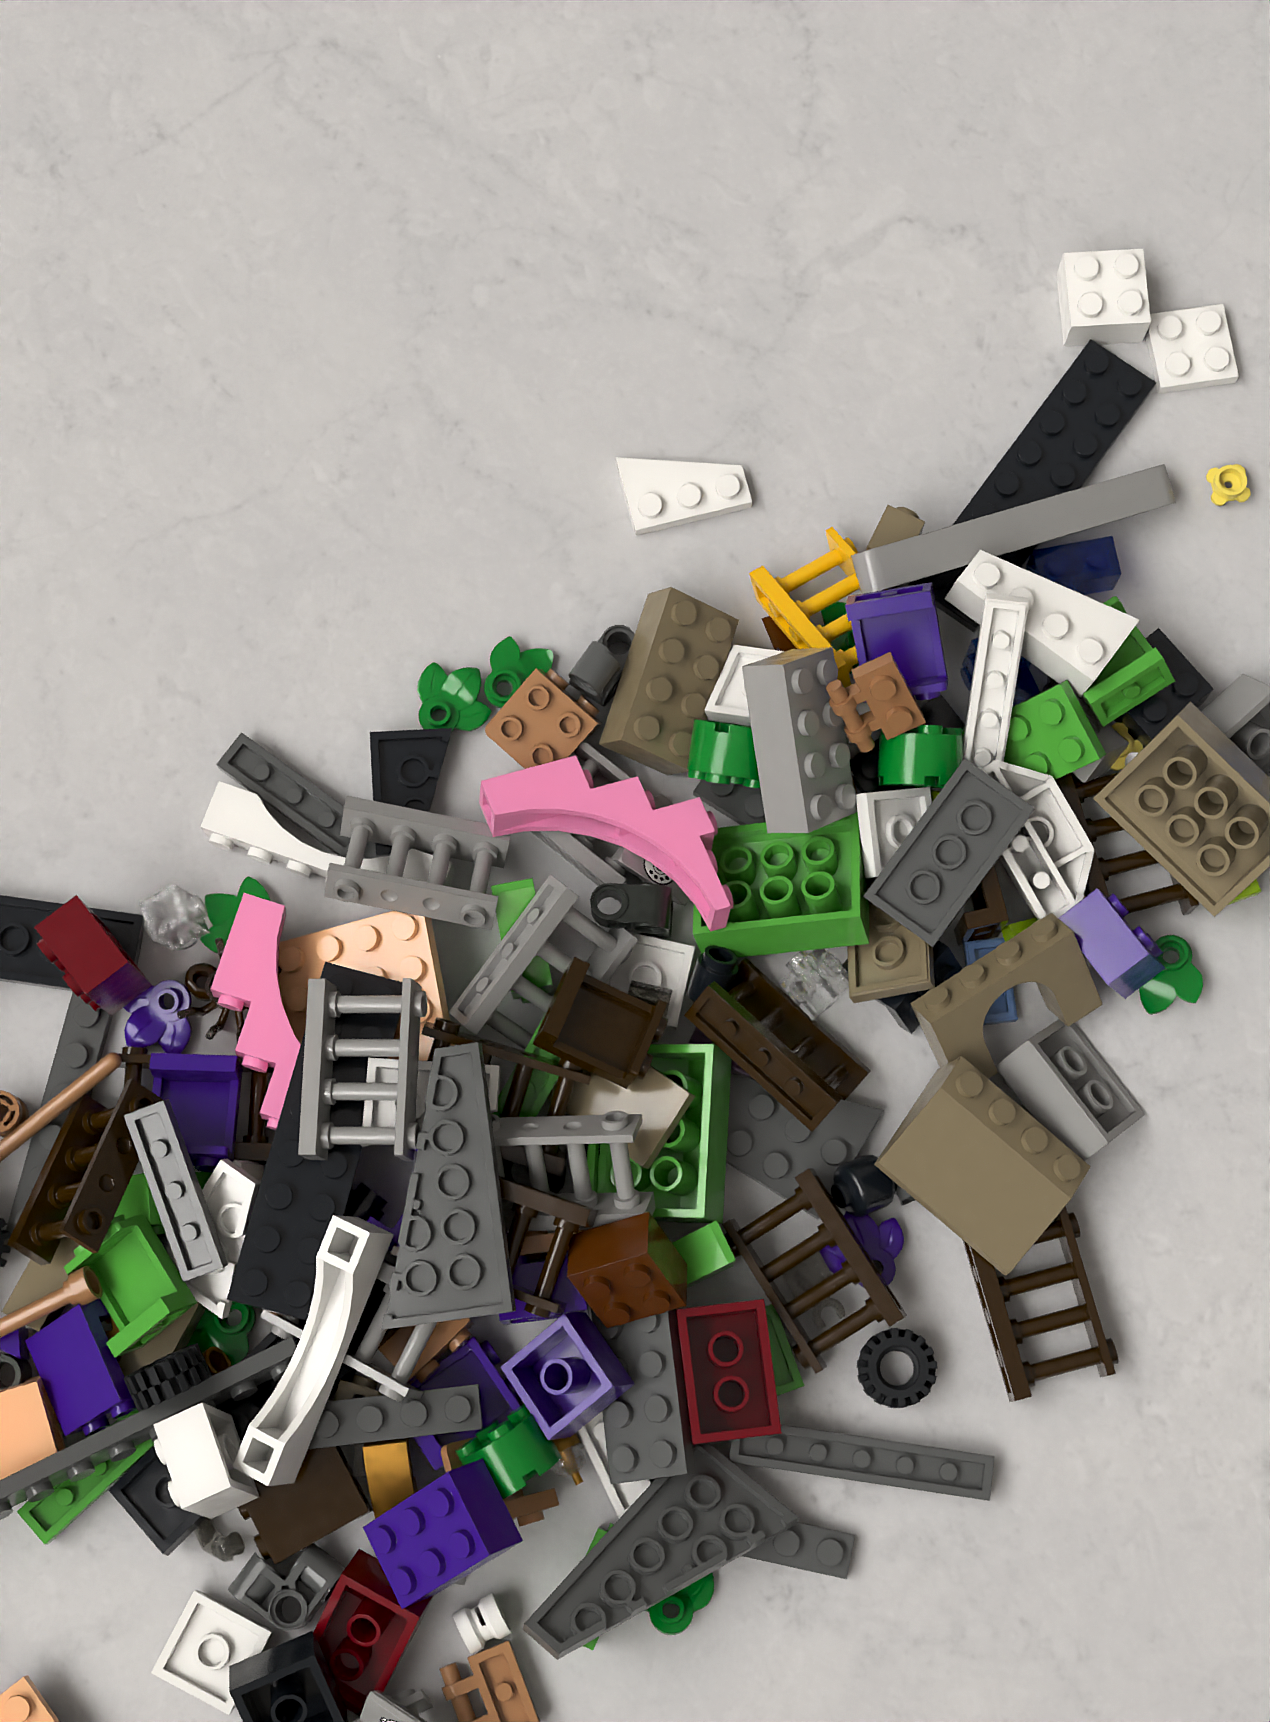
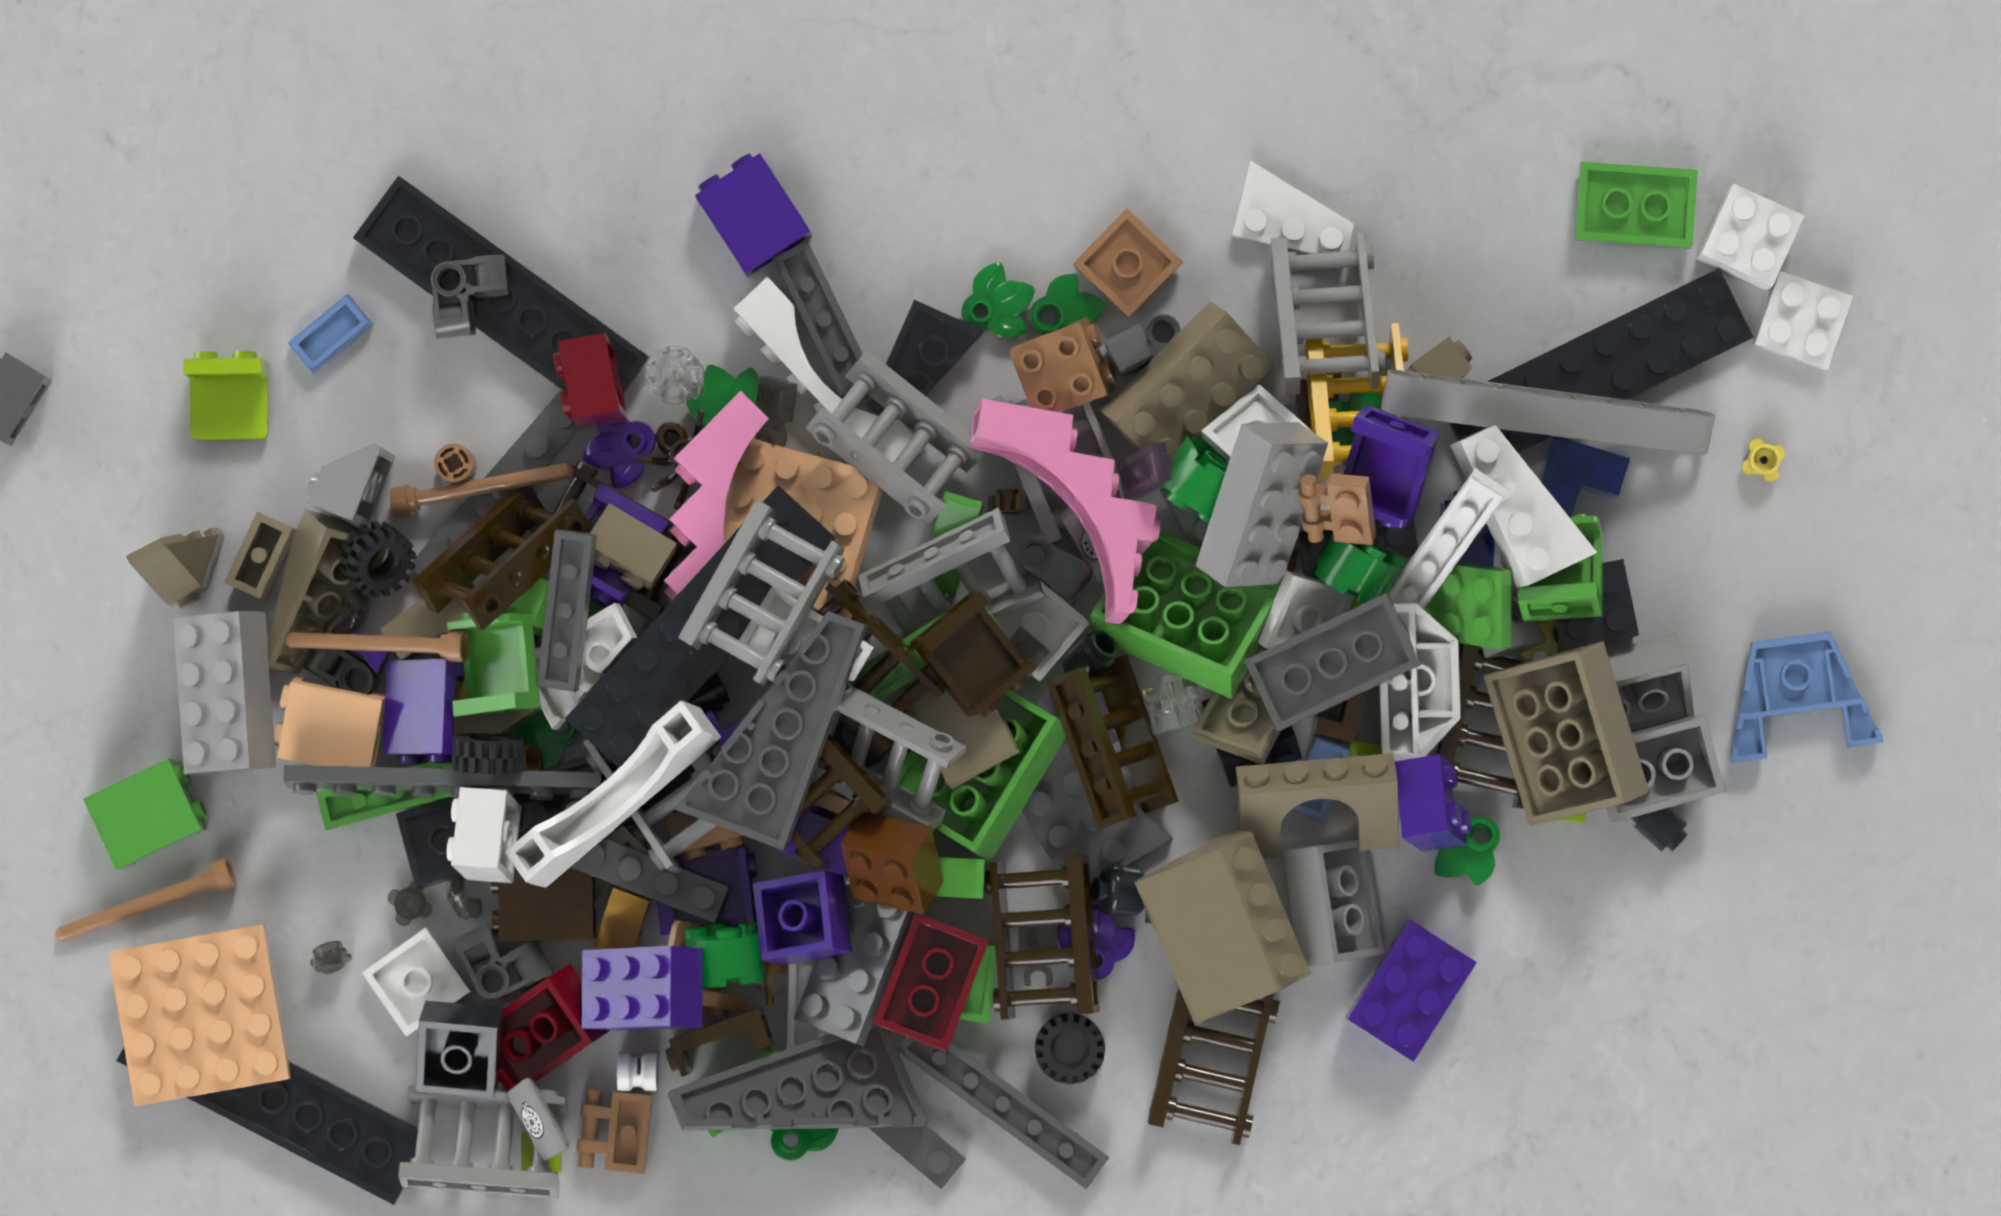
camera: 30 degrees right, 10 degrees up
none -> clear smoke plate [310,941,352,974]
none -> clear smoke plate [387,881,433,926]
none -> dark tan brick [590,503,677,591]
none -> dark brown panel [665,1006,775,1077]
none -> dark purple panel [695,153,812,278]
none -> clear smoke plate [755,376,798,448]
none -> dark brown plate [988,489,1027,514]
none -> medium nougat plate [1073,208,1183,319]
none -> clear purple plate [1118,442,1173,500]
none -> light grey fence [1270,232,1386,395]
none -> dark purple brick [1345,919,1477,1062]
none -> bright green plate [1574,162,1698,249]

